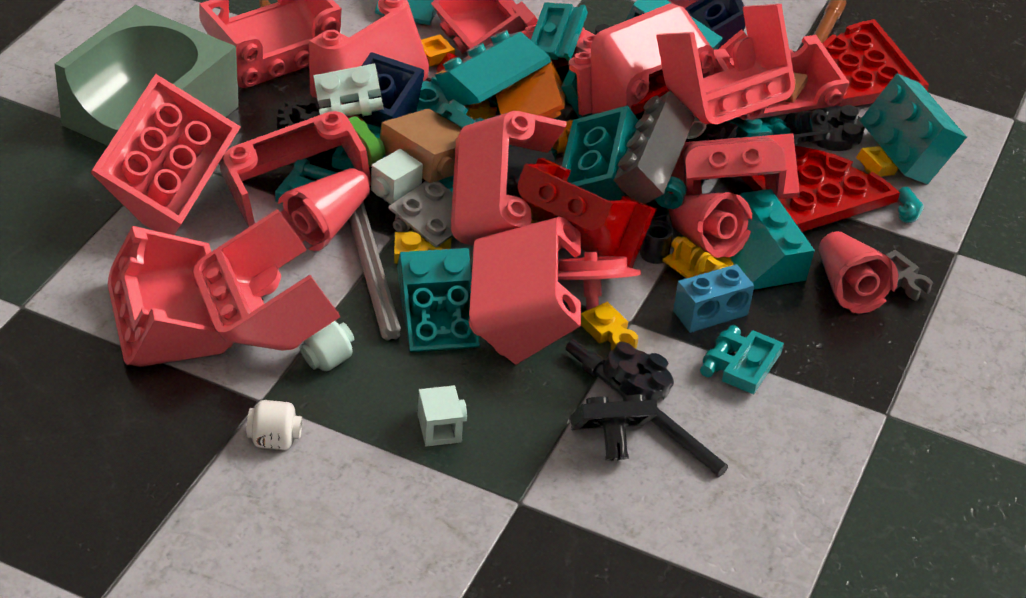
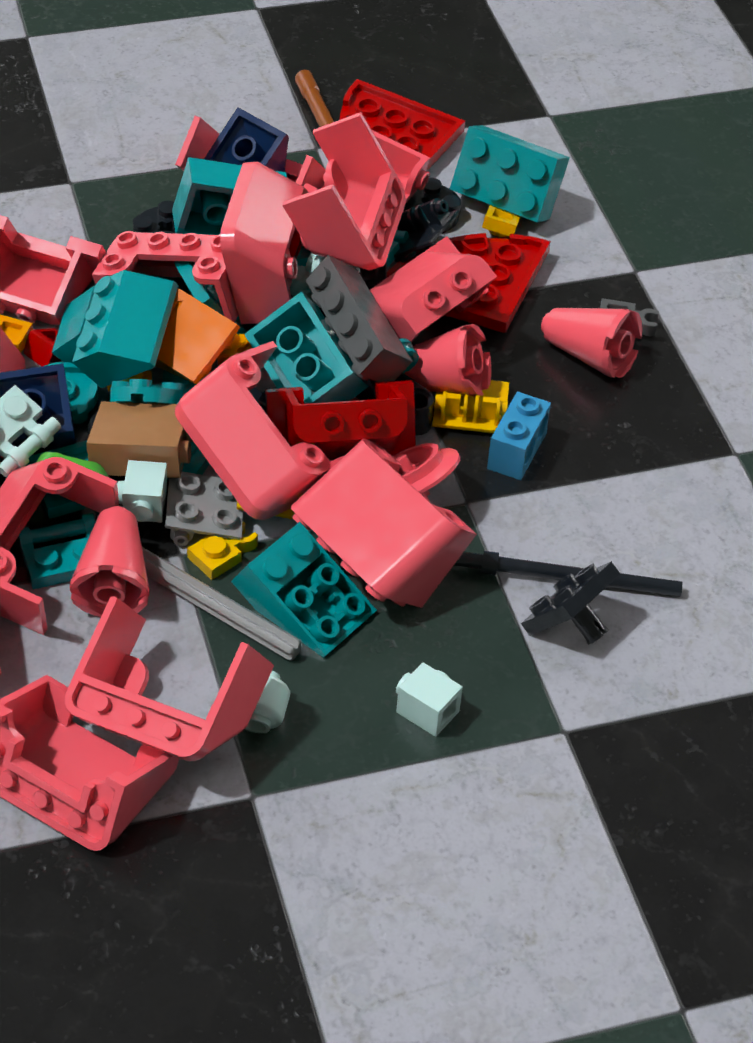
camera: 40 degrees left, 5 degrees up
white head [246,400,302,450] -> none
teal plate [531,2,588,61] -> none
yellow plate [581,301,638,350] -> none
black plate [603,342,674,400] -> none
teal plate [700,325,784,395] -> none
teal slope [729,189,815,289] -> none
teal arm [898,186,924,223] -> none

